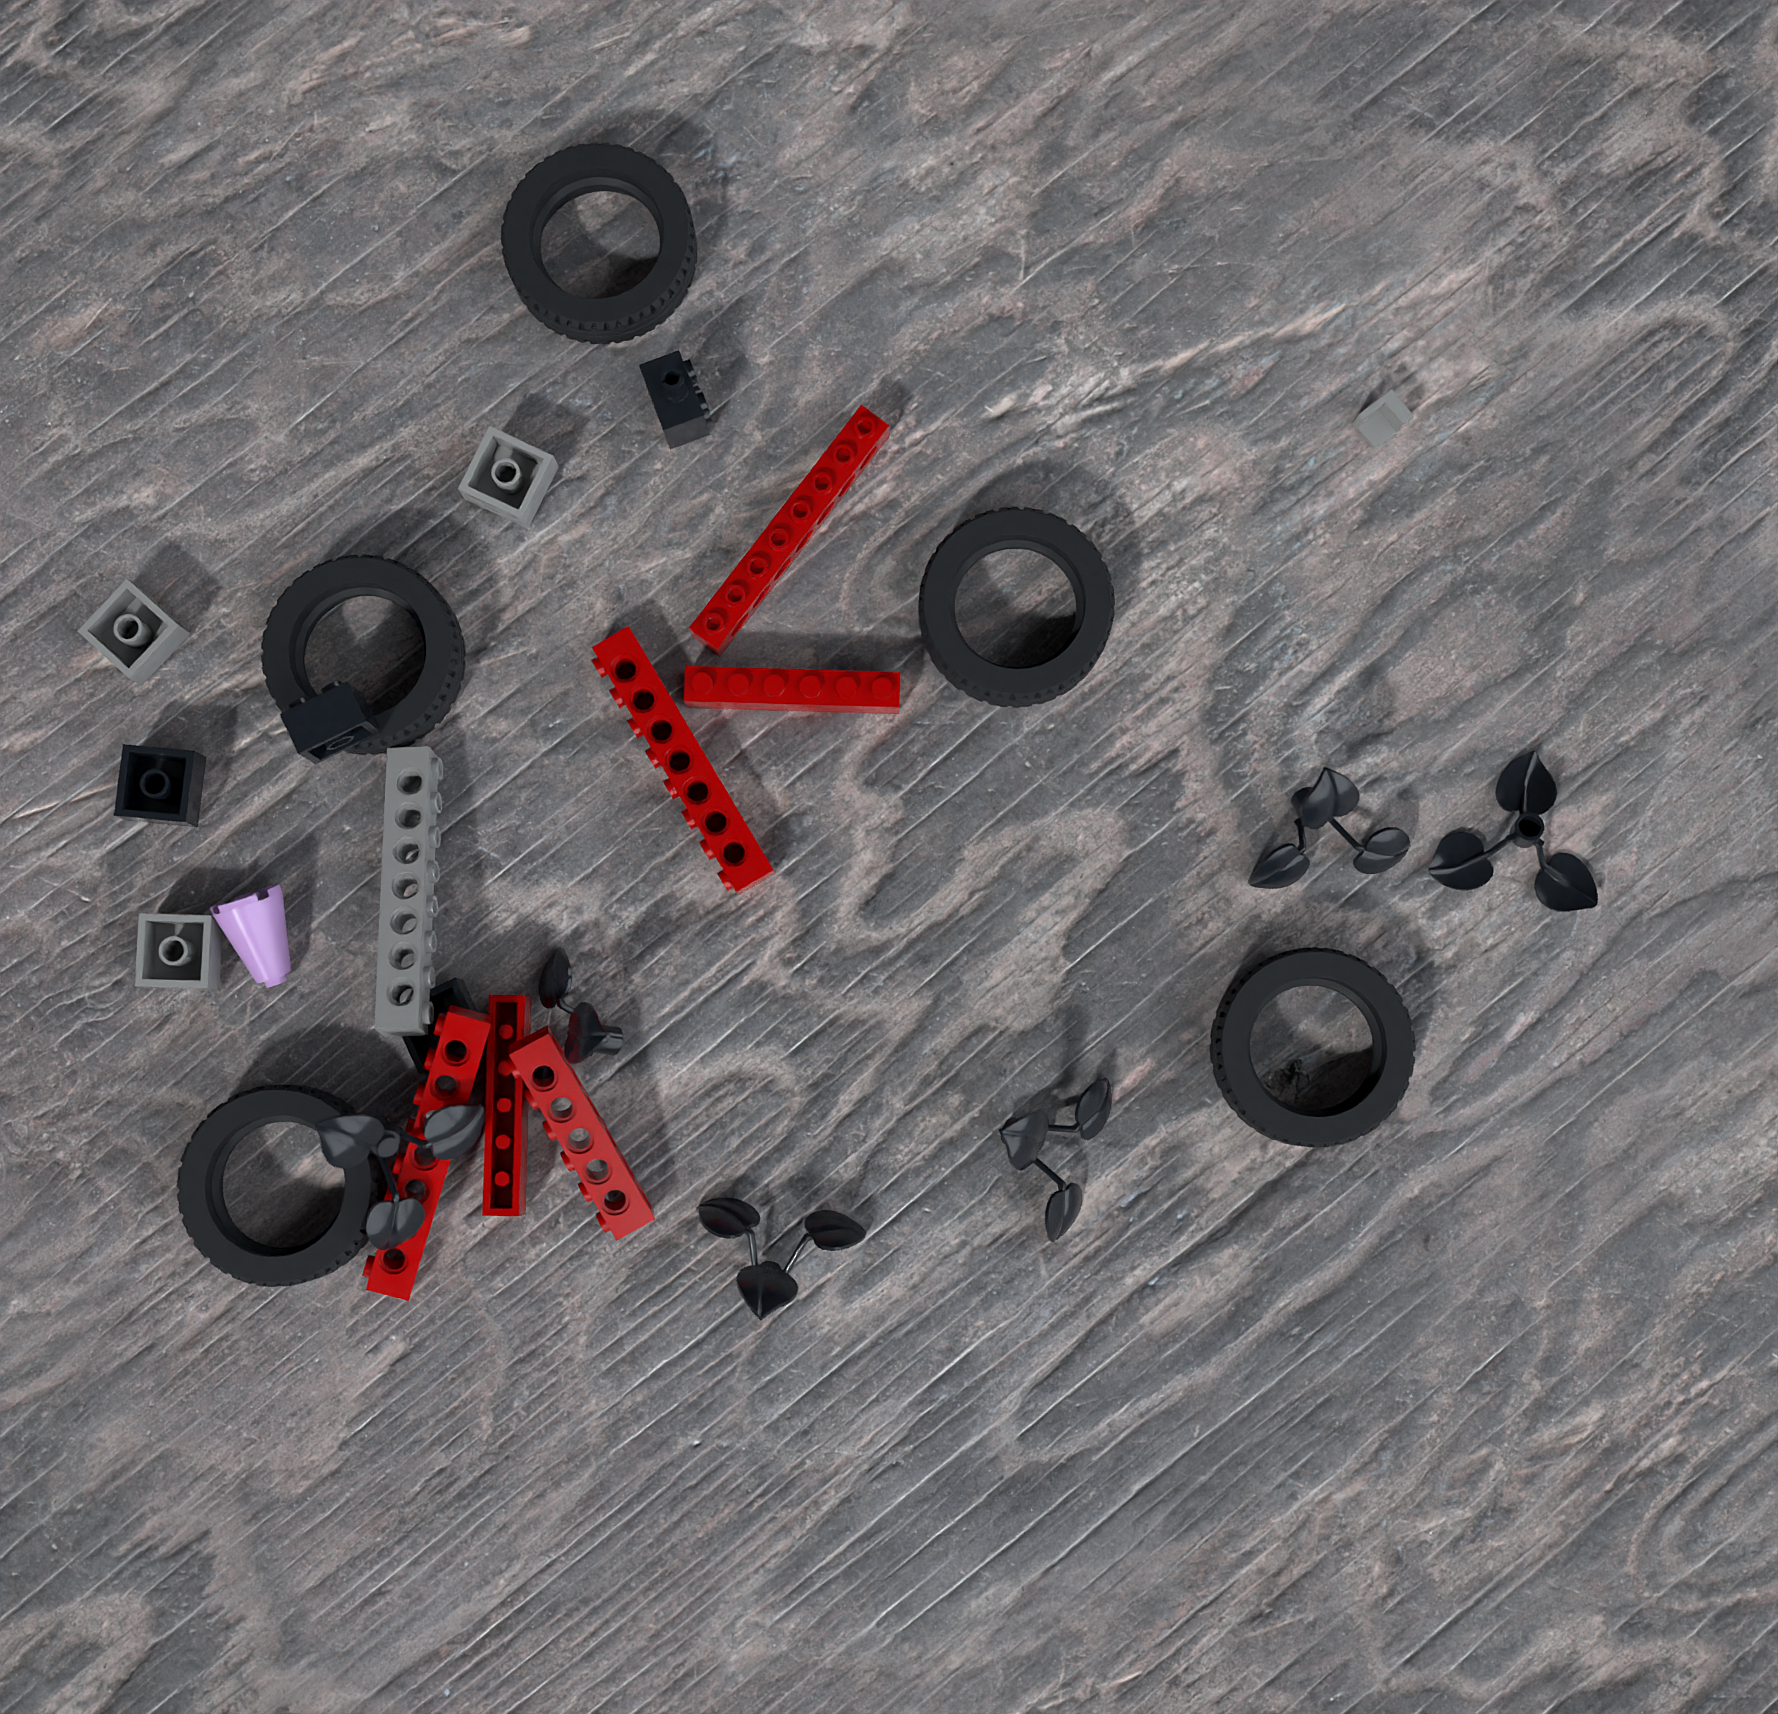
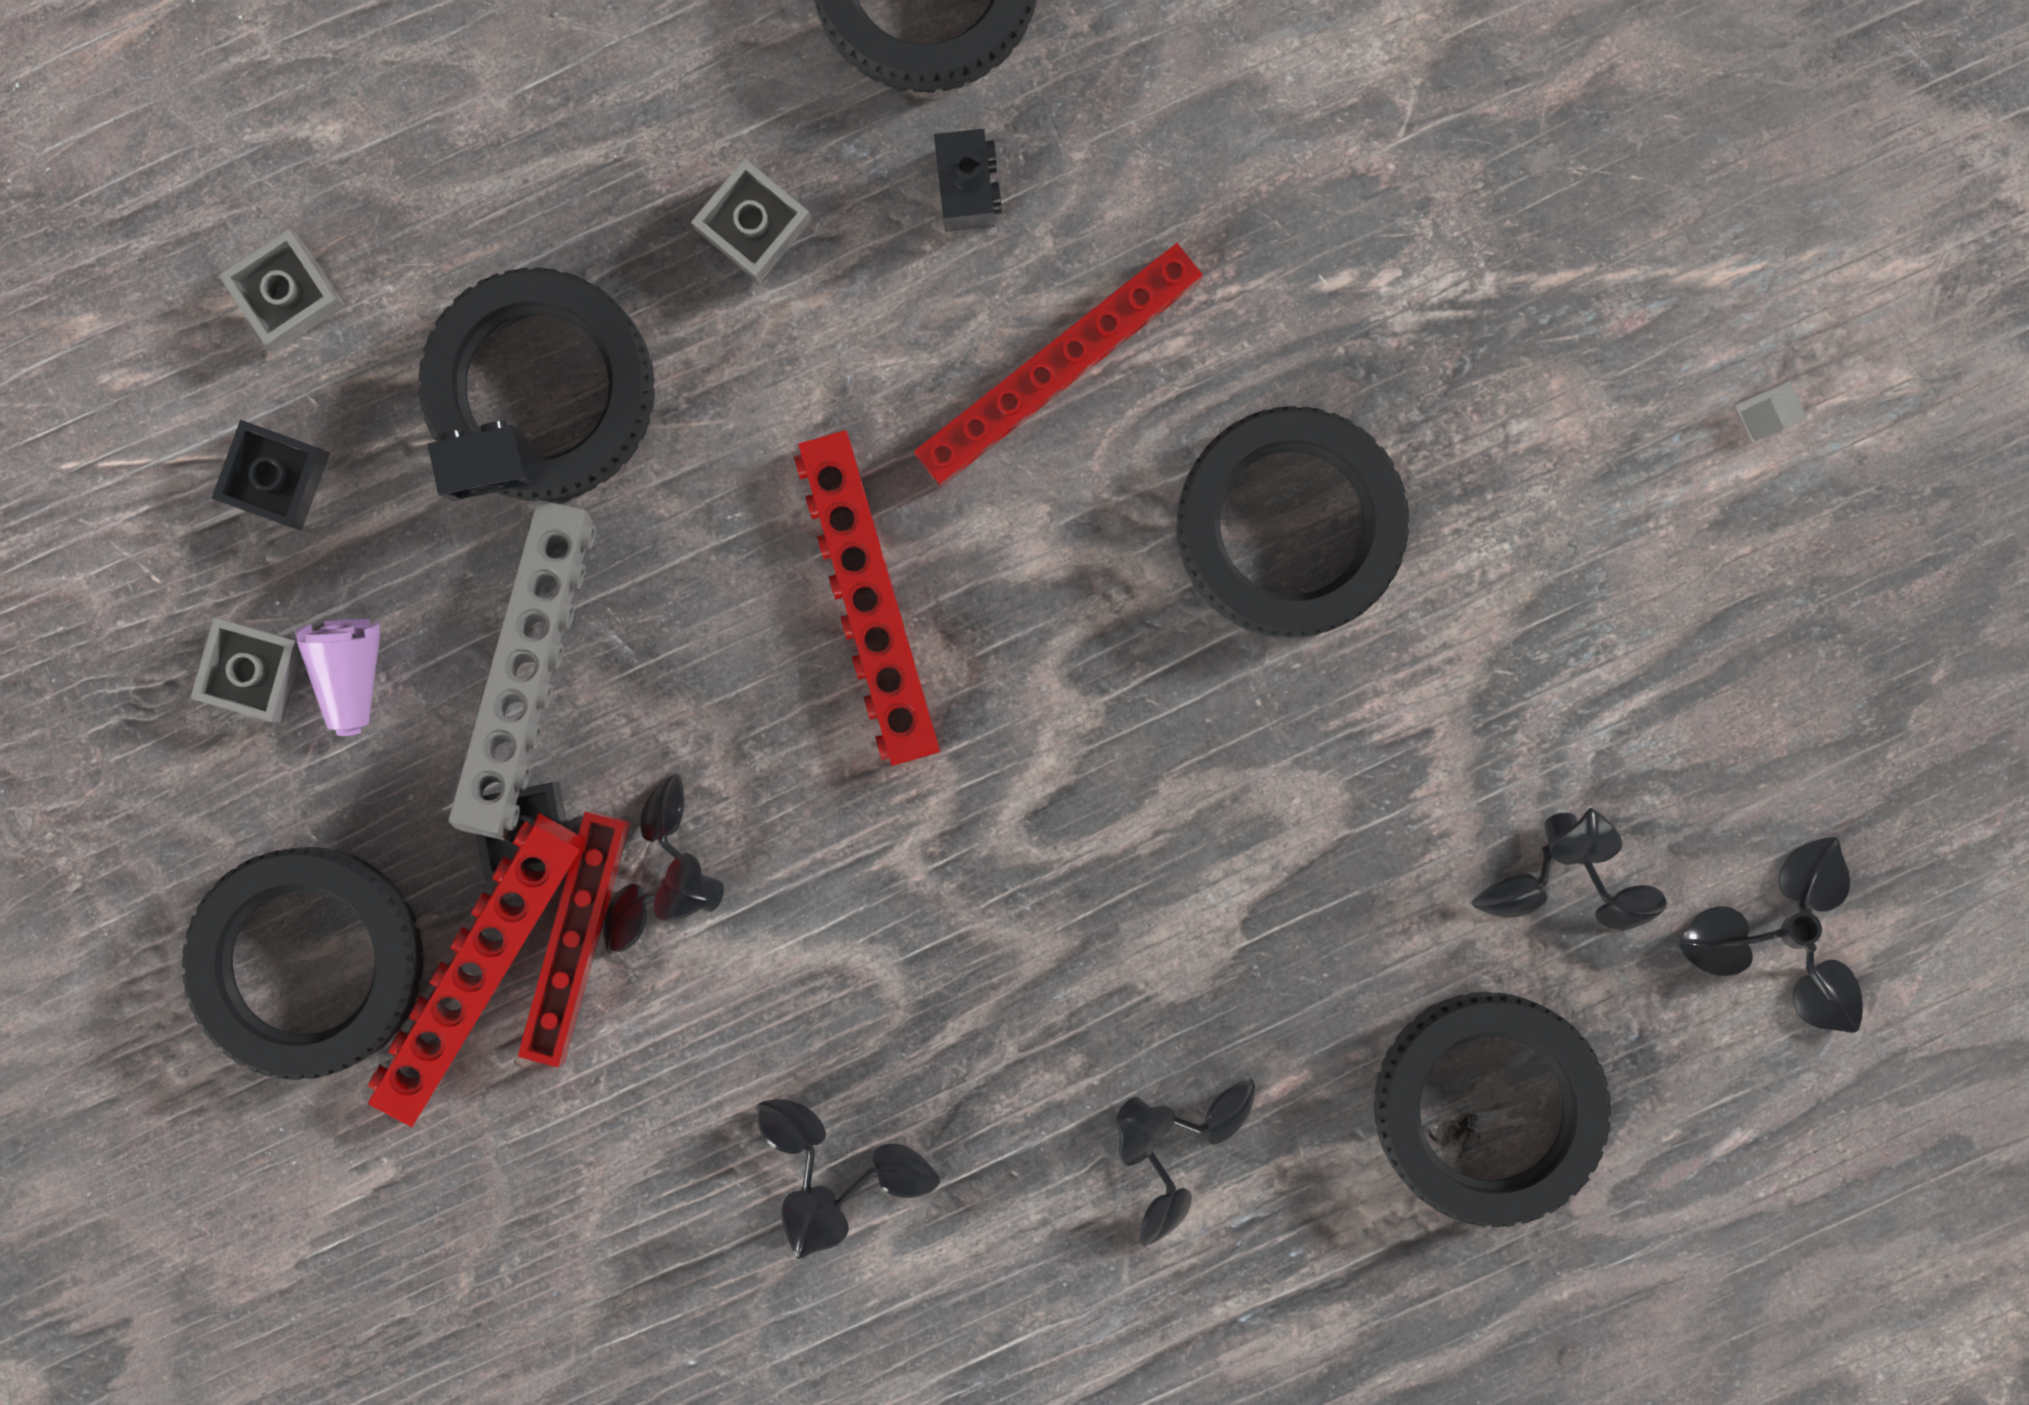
camera: 10 degrees right, 5 degrees up
black plant [315,1103,484,1250] -> none
red brick [506,1025,655,1241] -> none
red brick [684,666,901,714] -> none

